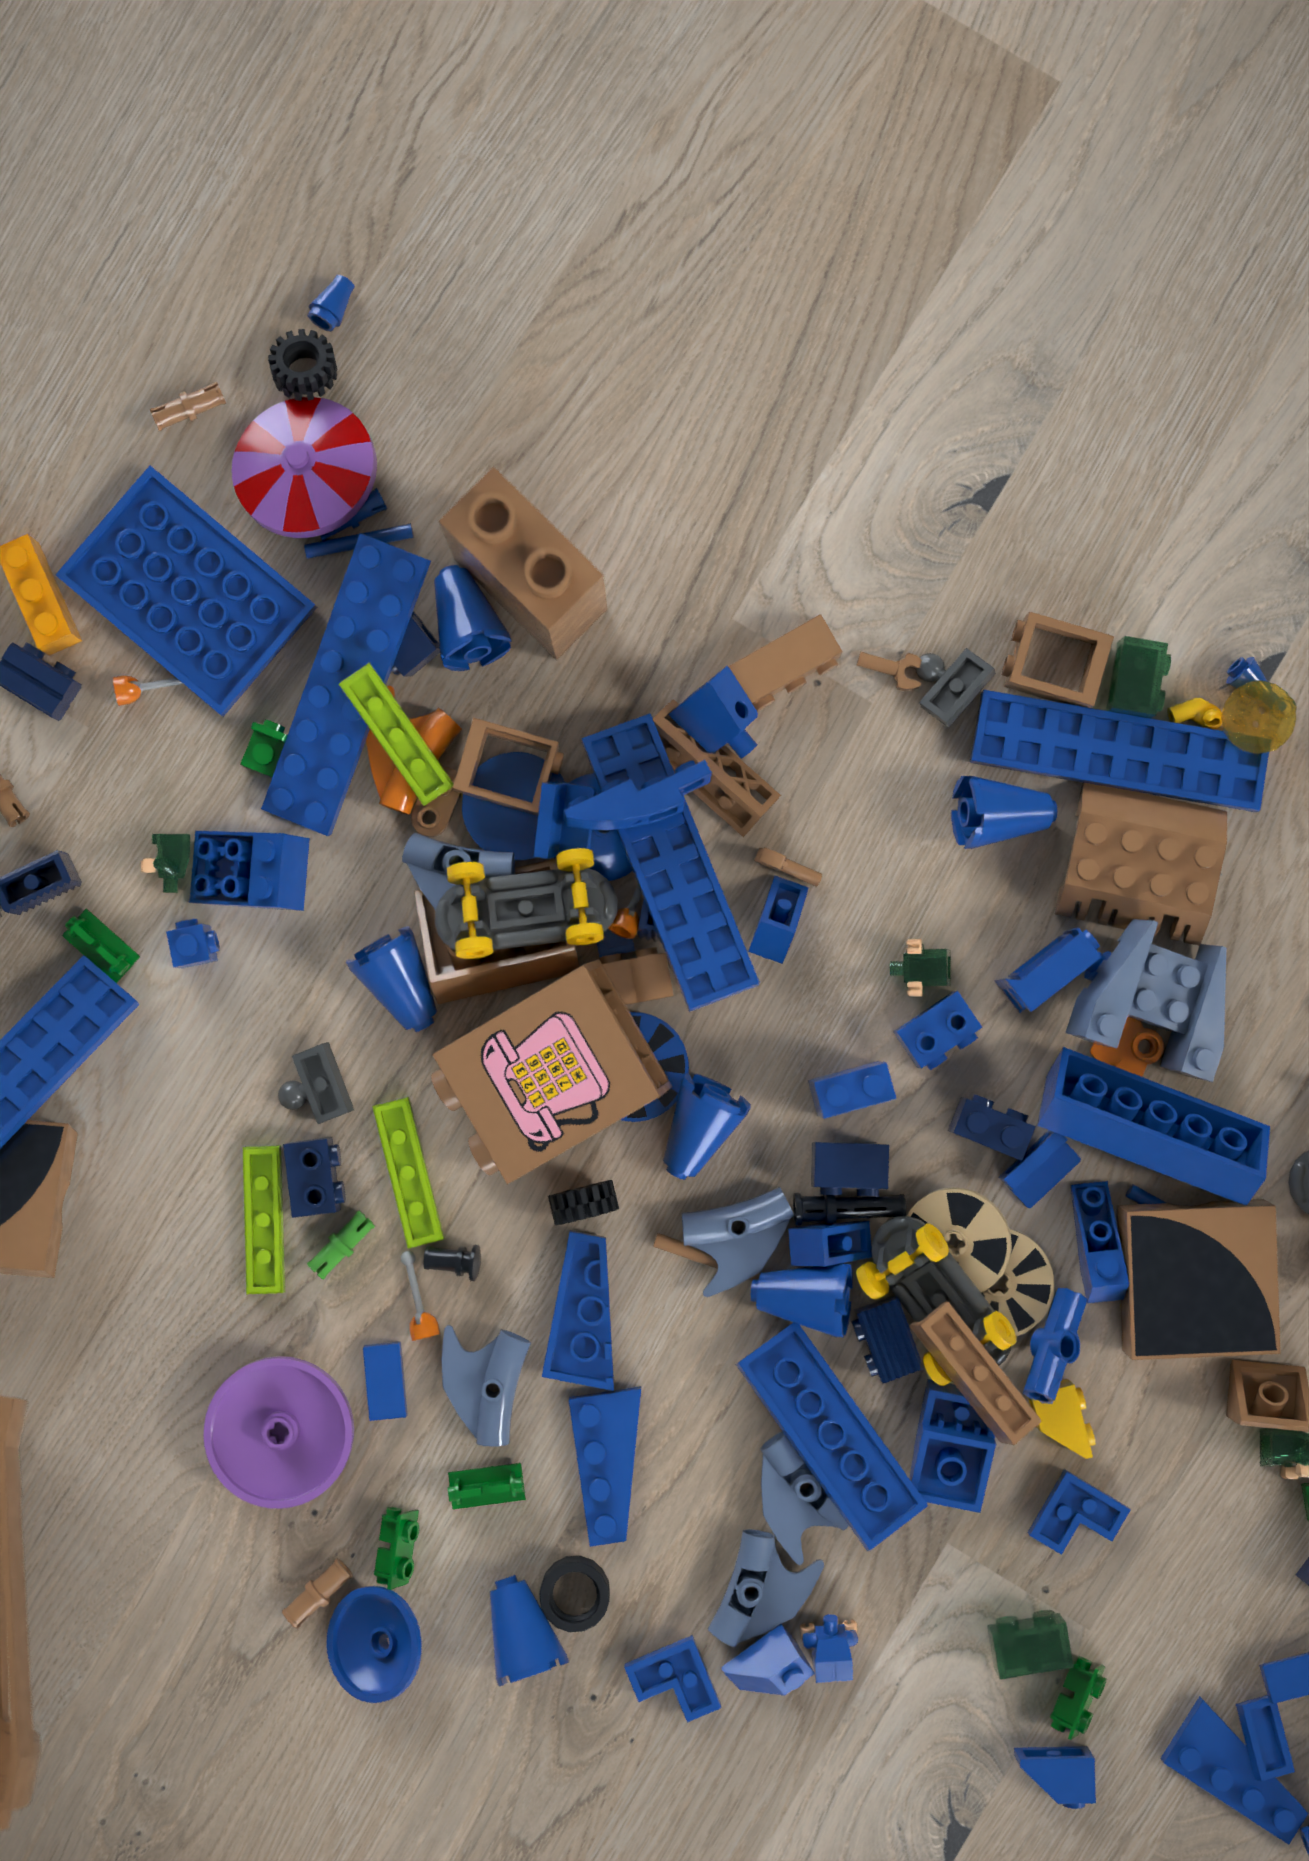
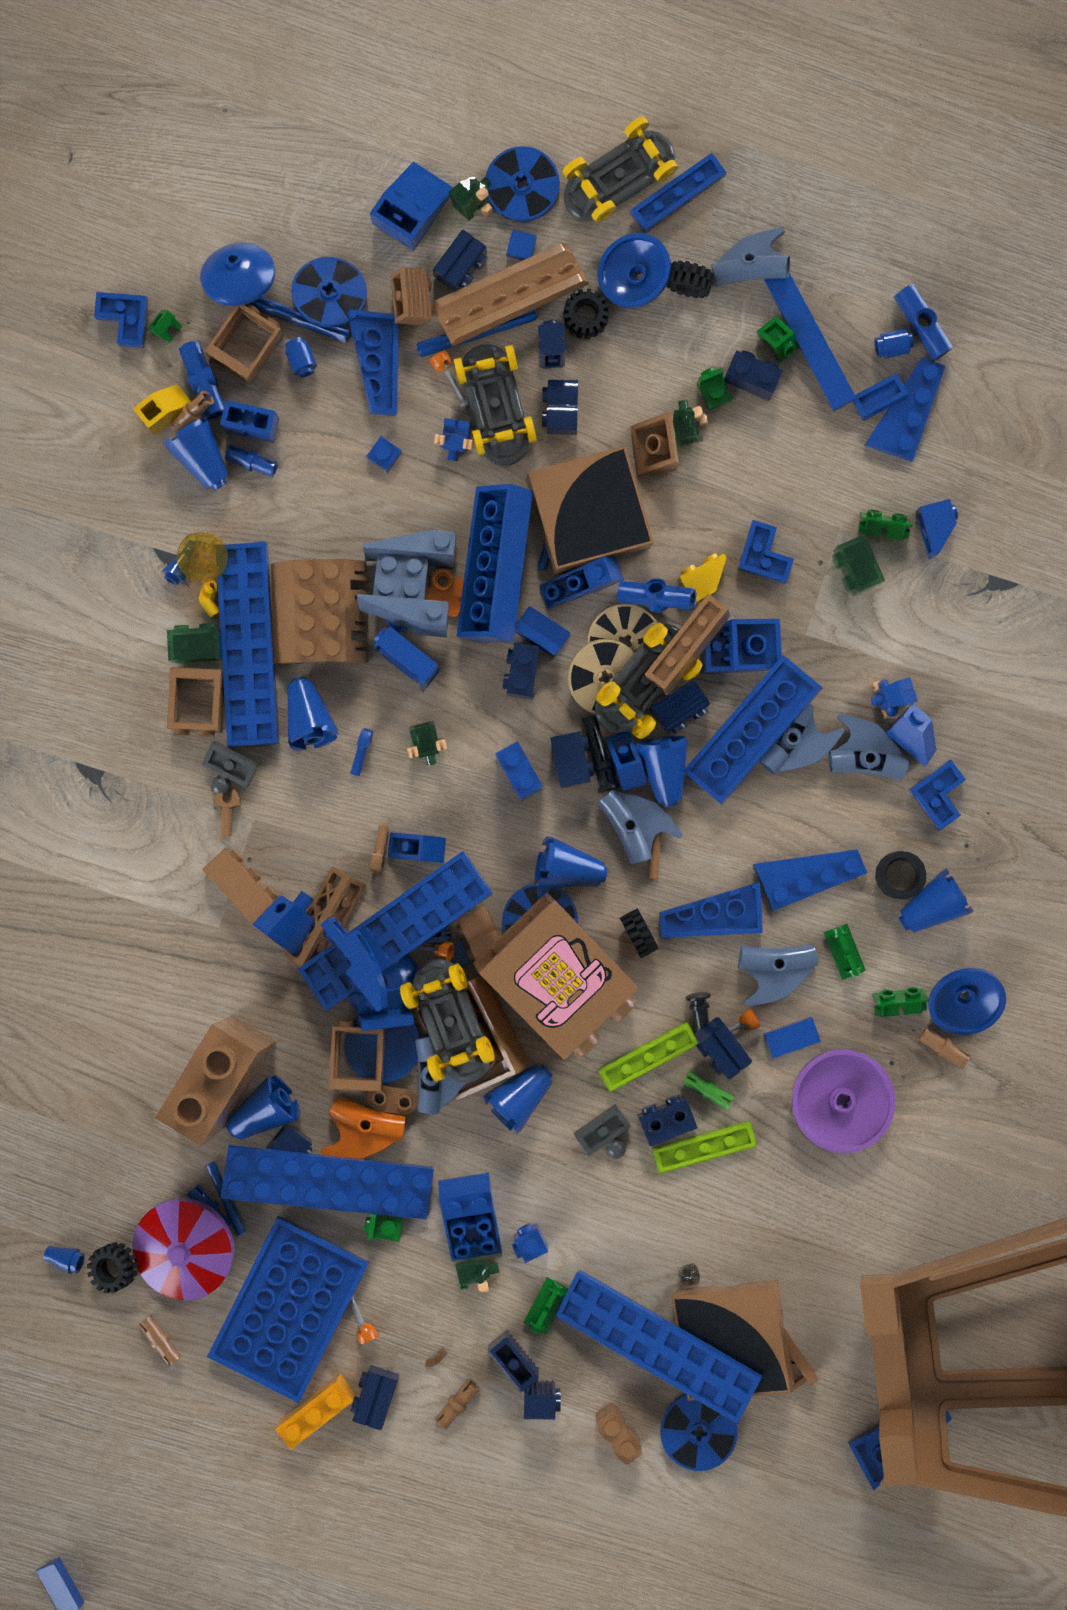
camera: 100 degrees left, 0 degrees up
lime tile [339,662,454,806] -> none
blue brick [893,991,983,1070] -> none
none -> blue bar [350,728,373,776]
none -> medium nougat leg [425,1348,447,1367]
none -> clear smoke hinge [678,1263,700,1285]
none -> dark blue brick [694,1017,752,1079]

